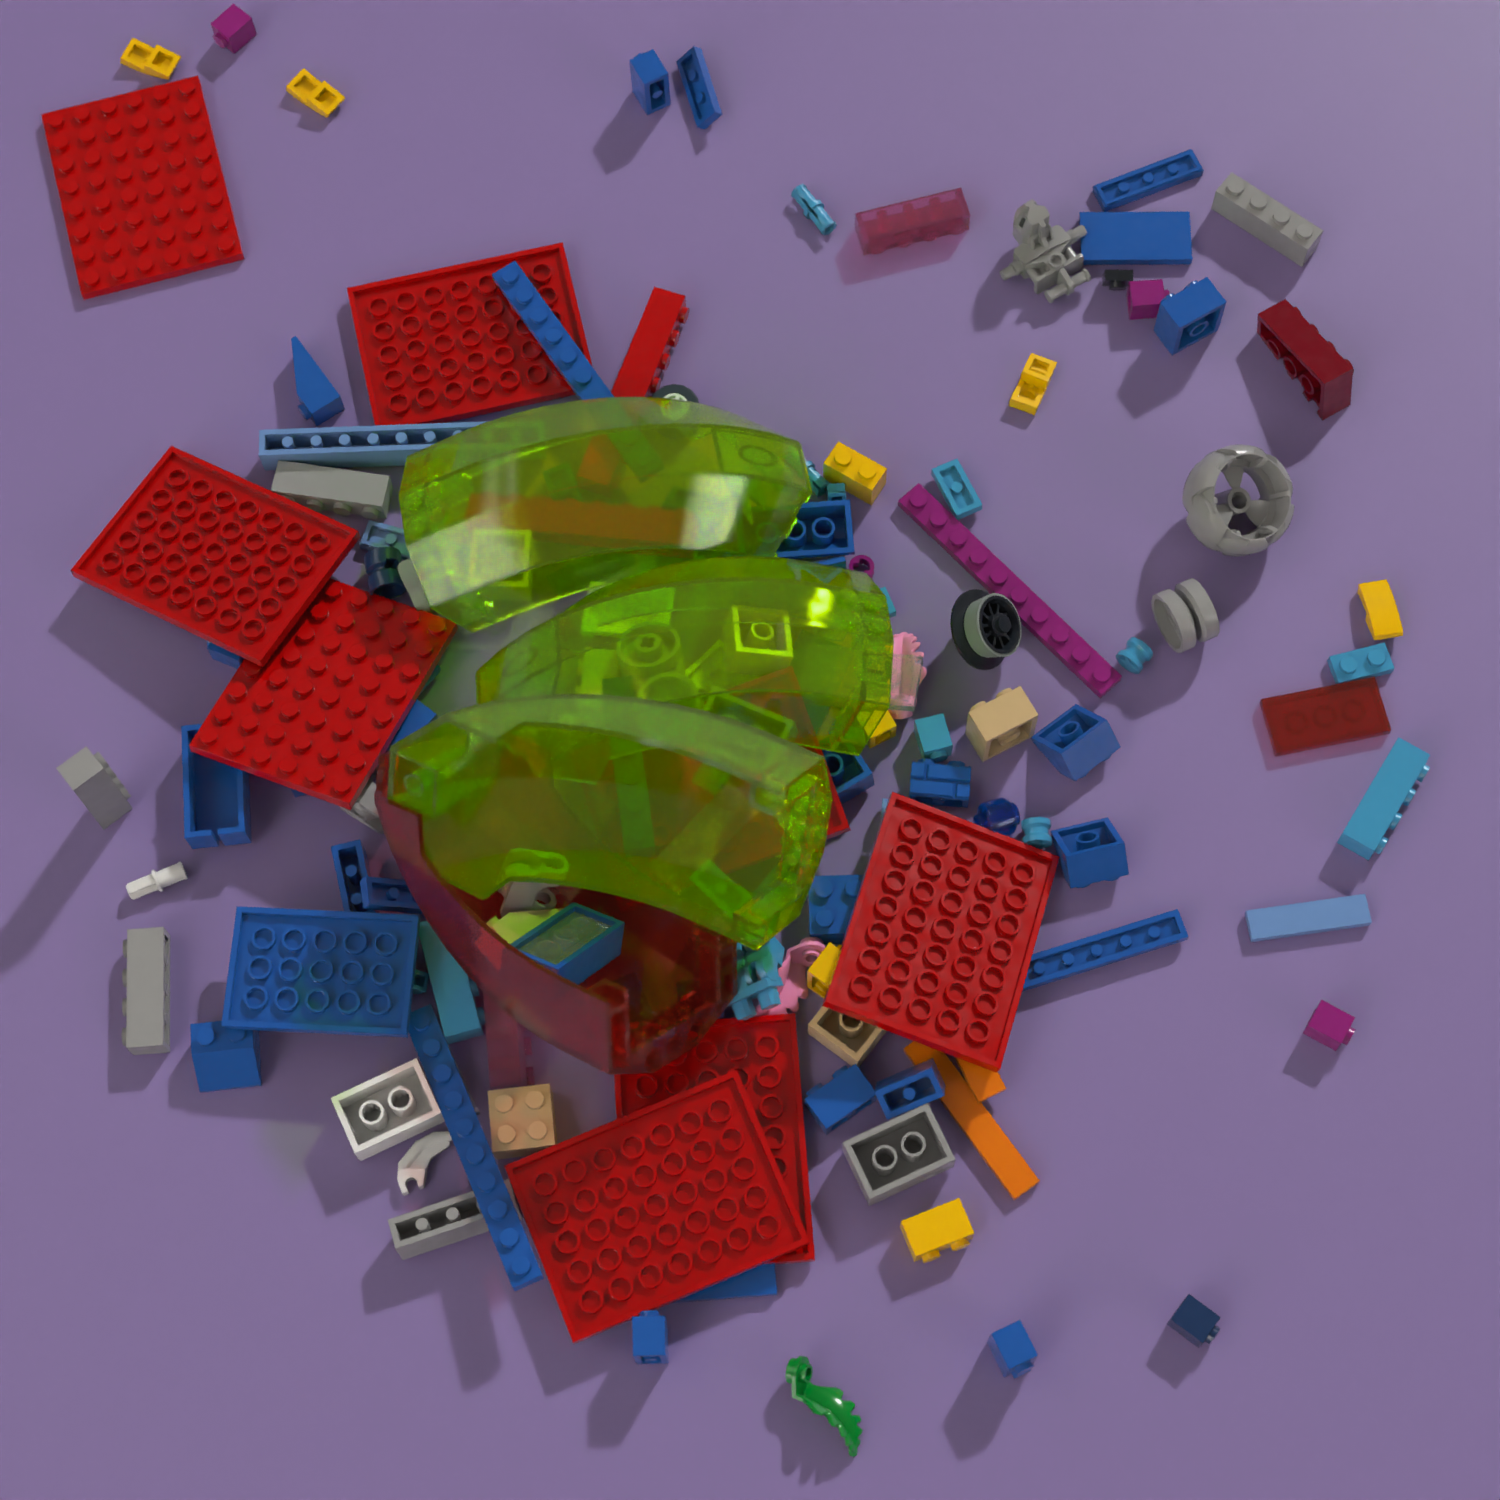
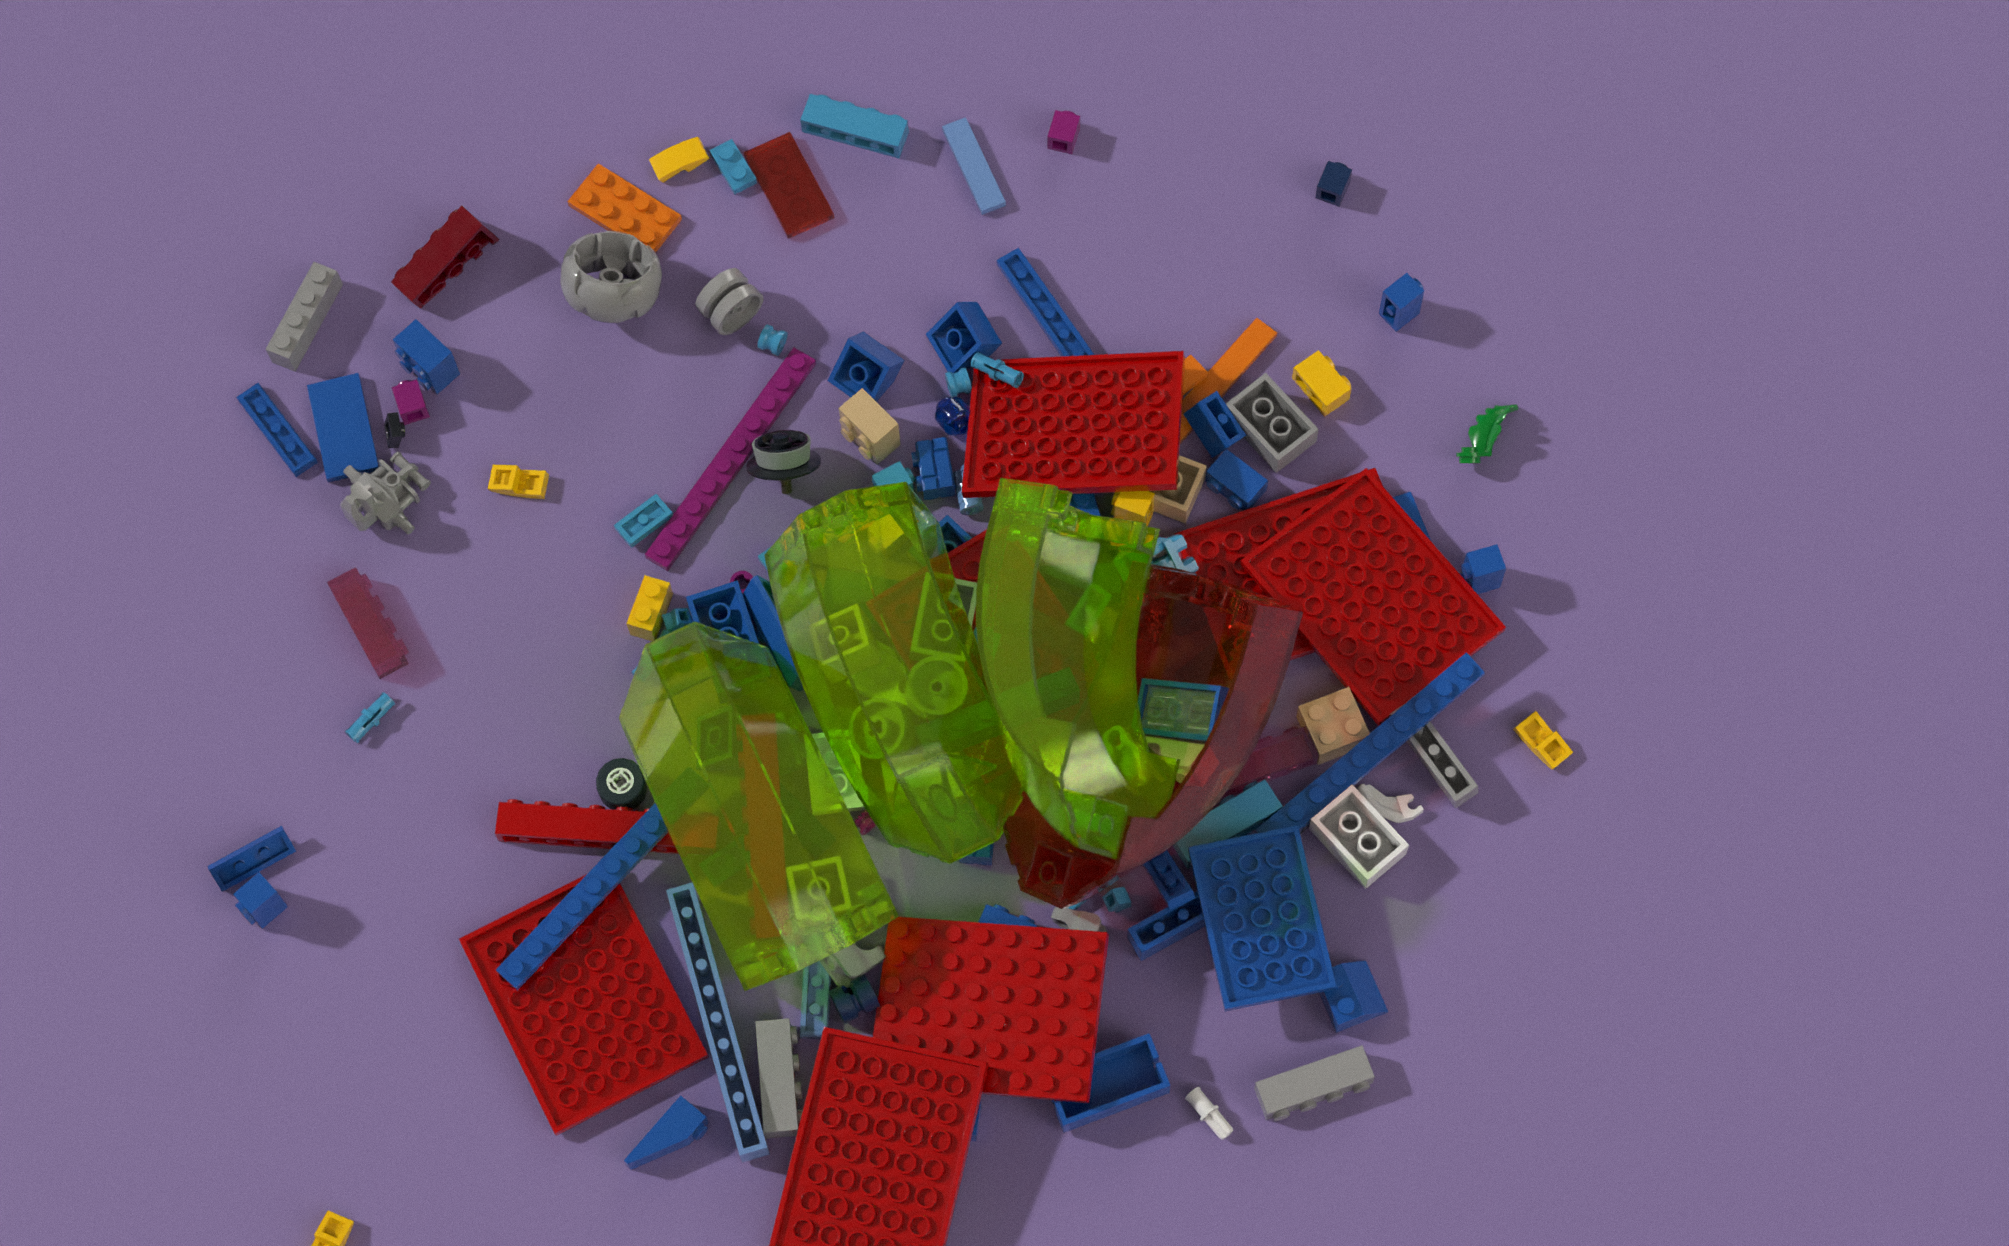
camera: 105 degrees left, 0 degrees up
light grey brick [56,746,133,830] -> none
none -> orange plate [567,163,682,253]
none -> dark azure pin [971,352,1024,388]
none -> yellow slope [1513,711,1573,770]

